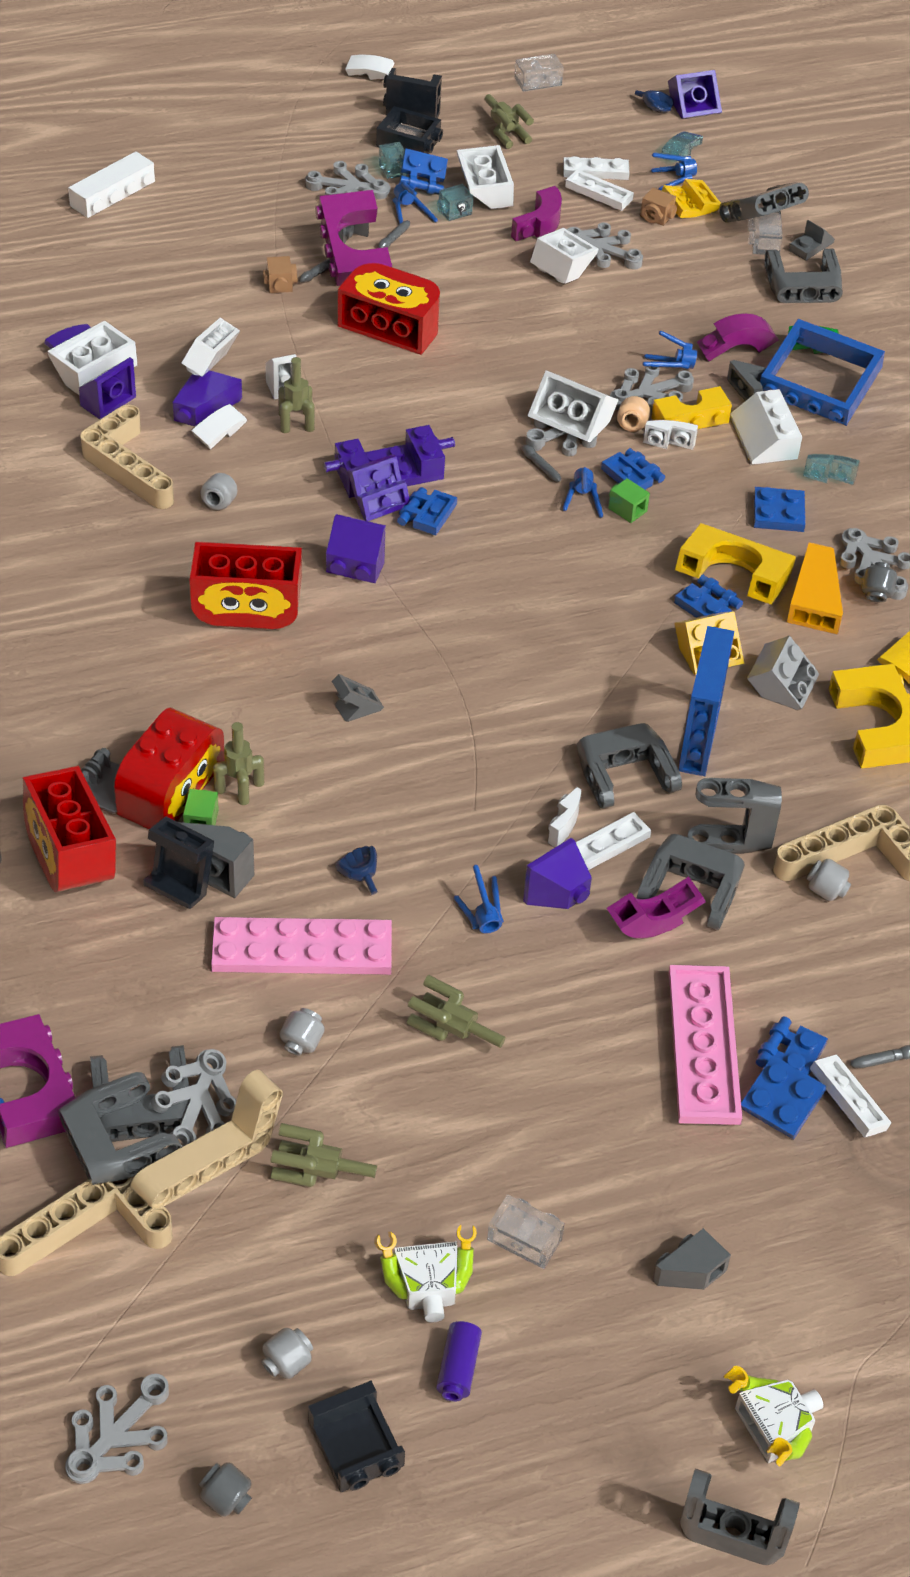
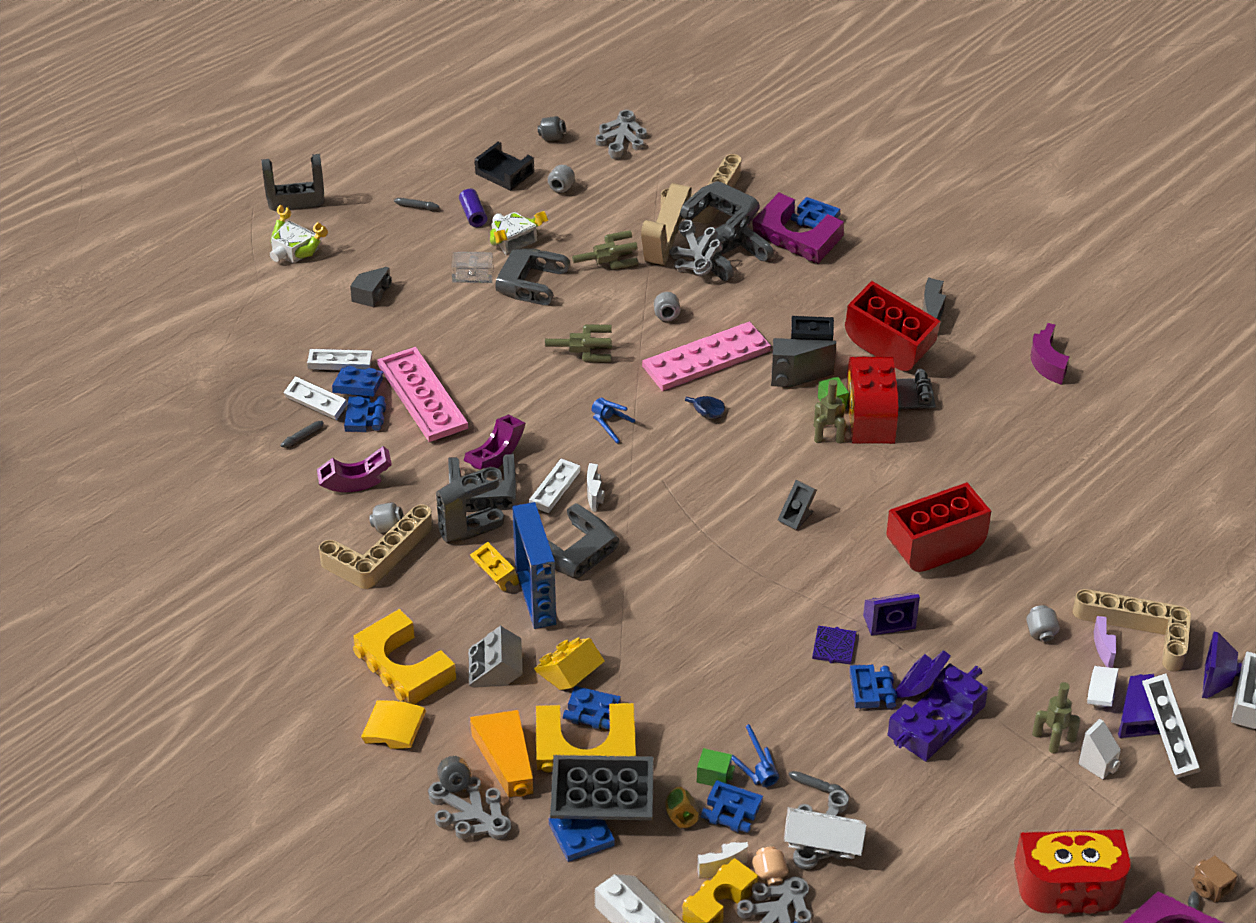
camera: 155 degrees right, 5 degrees down
dark purple slope [523,838,592,909] -> none
clear light blue slope [803,454,860,485] -> none
none -> white plate [307,349,373,370]
none -> magenta arch [317,446,392,492]
none -> dark grey piece [394,198,439,211]
none -> yellow hinge [470,542,520,592]
none -> dark grey connector [495,249,571,305]
none -> dark grey slope [550,755,653,820]
none -> pearl gold rock [665,787,699,828]
none -> dark purple piece [812,626,856,665]
none -> lavender slope [1094,616,1116,668]

